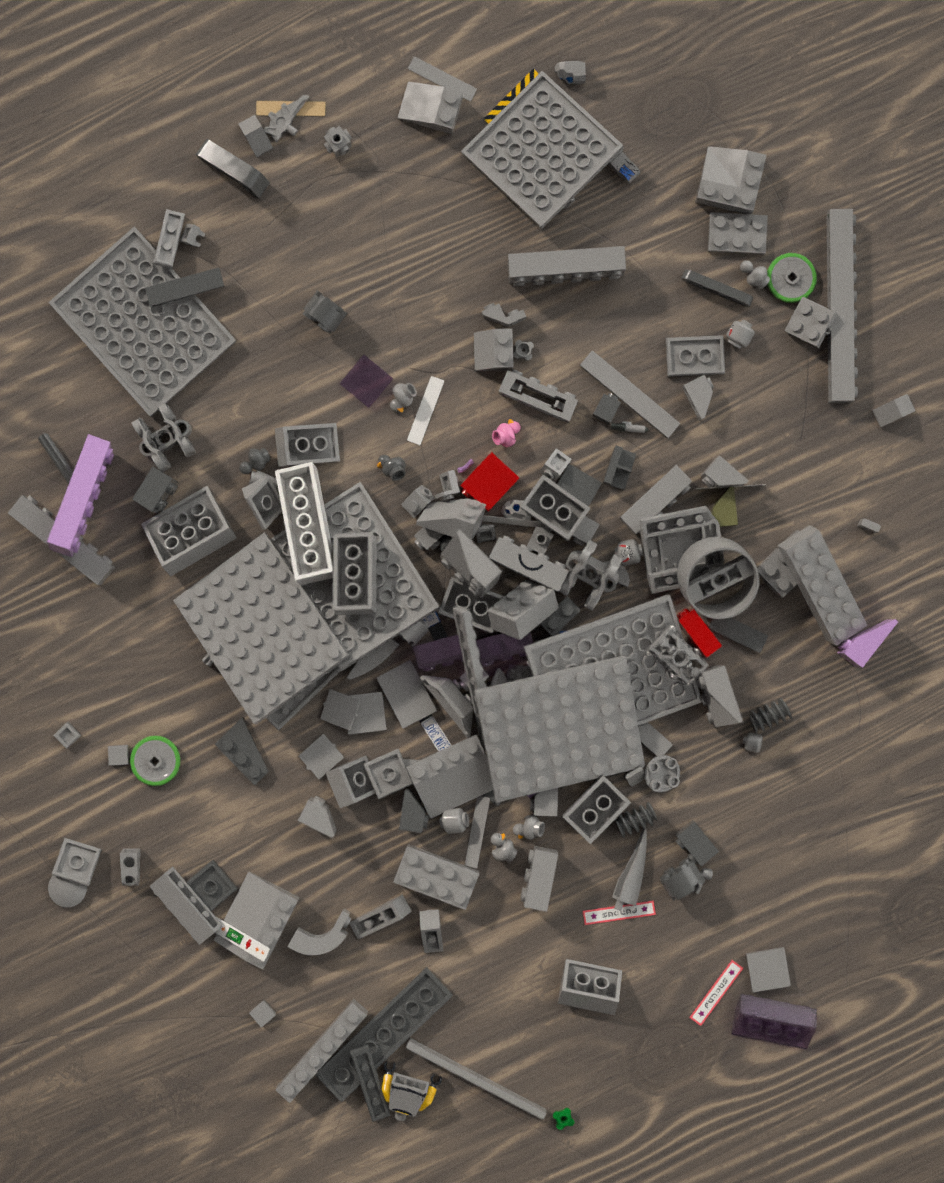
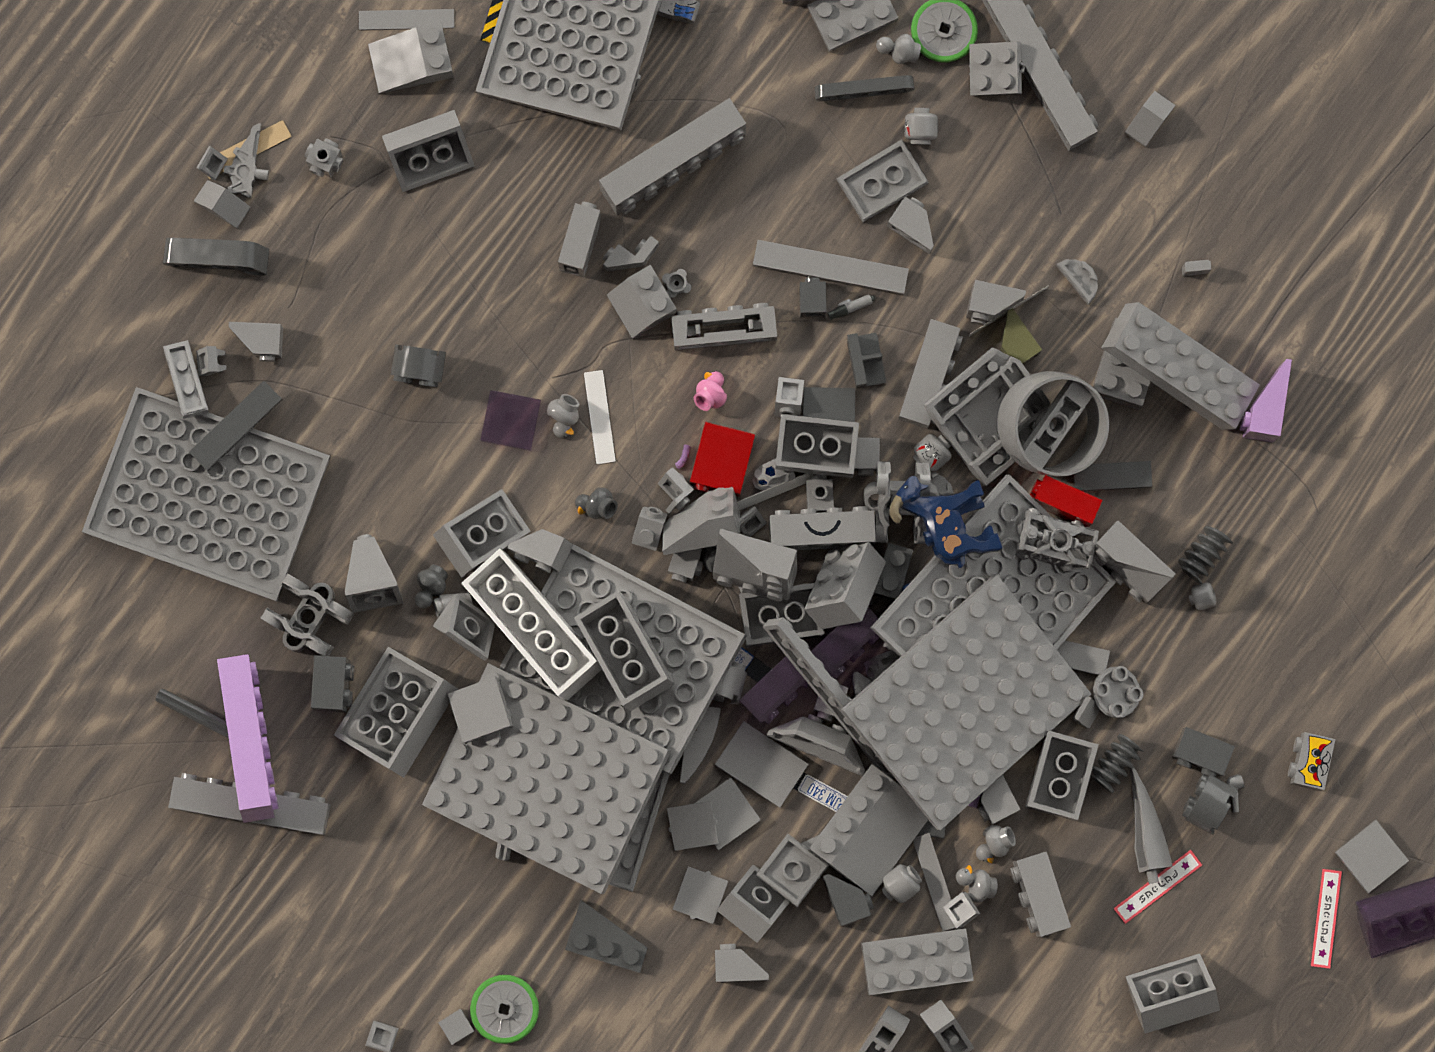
camera: 30 degrees left, 5 degrees down
none -> light grey slope [196,146,228,180]
none -> light grey slope [229,322,283,362]
none -> light grey slope [345,534,403,613]
none -> light grey slope [382,110,475,192]
none -> light grey tile [448,677,513,744]
none -> light grey slope [508,529,573,573]
none -> light grey brick [558,202,601,278]
none -> dark blue animal [890,476,1003,569]
none -> light grey tile [943,892,980,929]
none -> light grey tile [1056,259,1098,305]
none -> brick [1288,732,1335,791]

